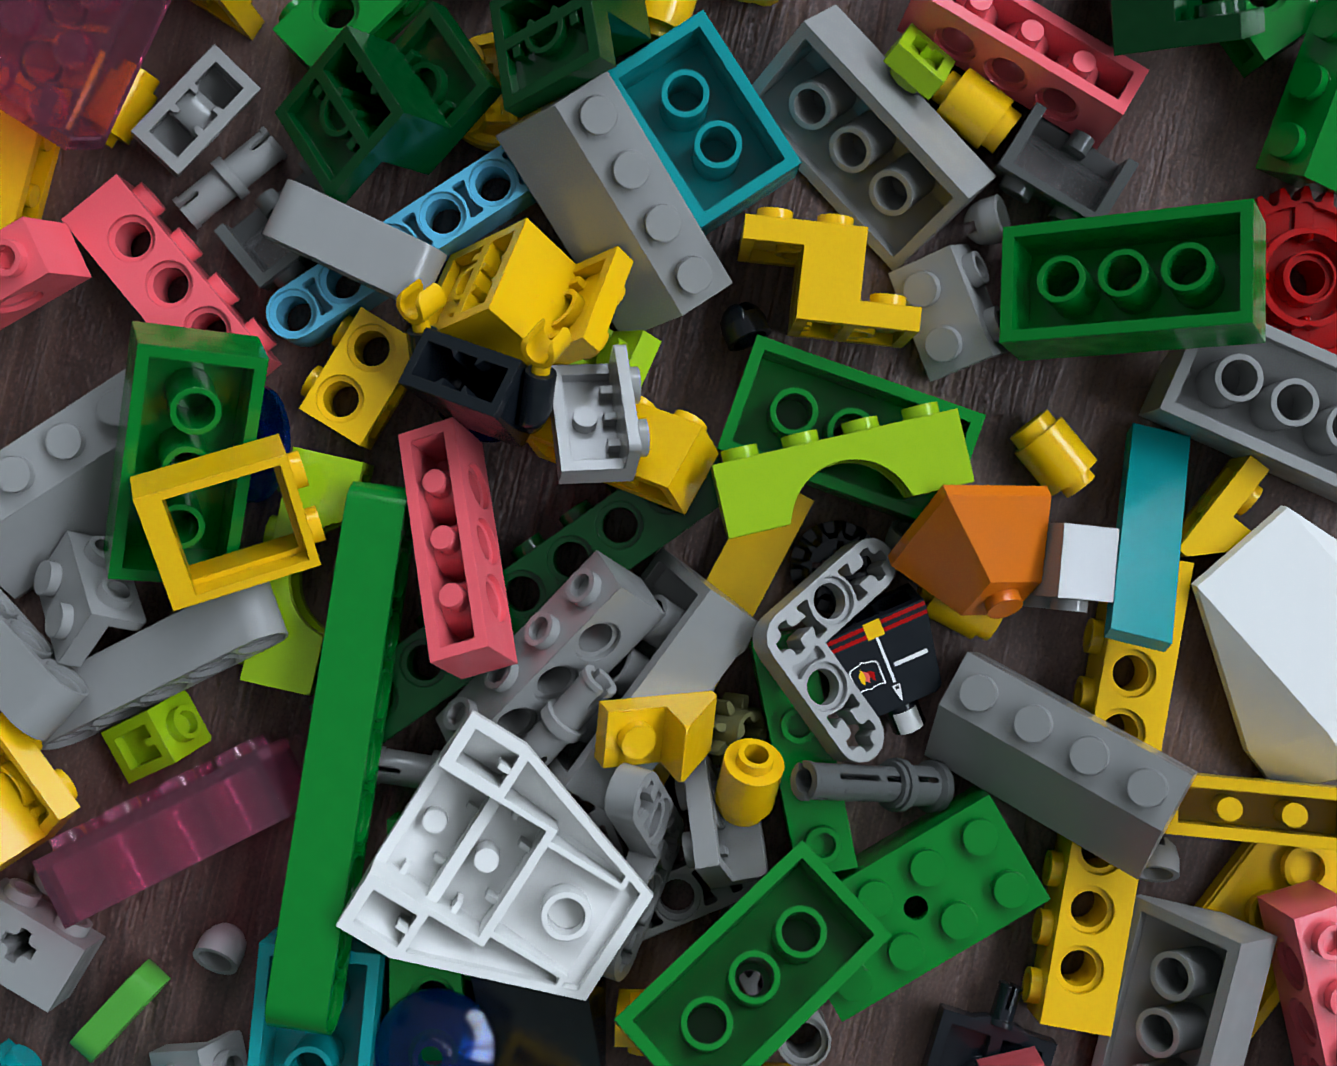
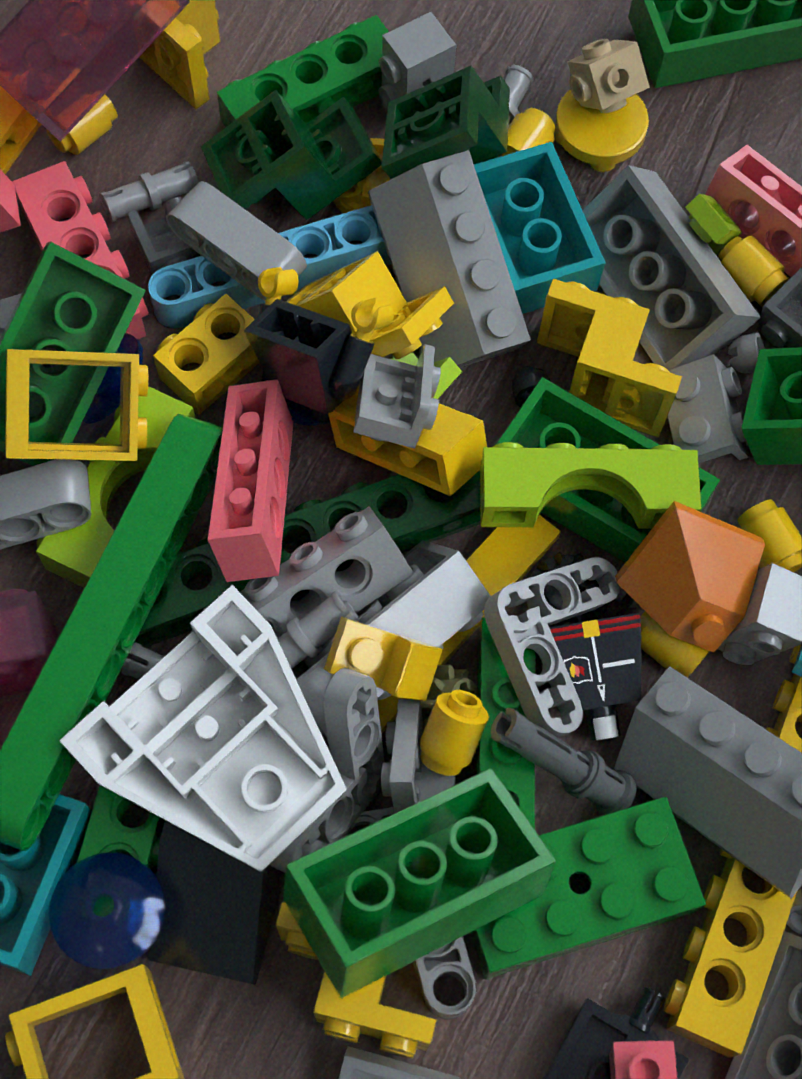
camera: 10 degrees right, 20 degrees down
light grey brick [131,44,261,178] -> none

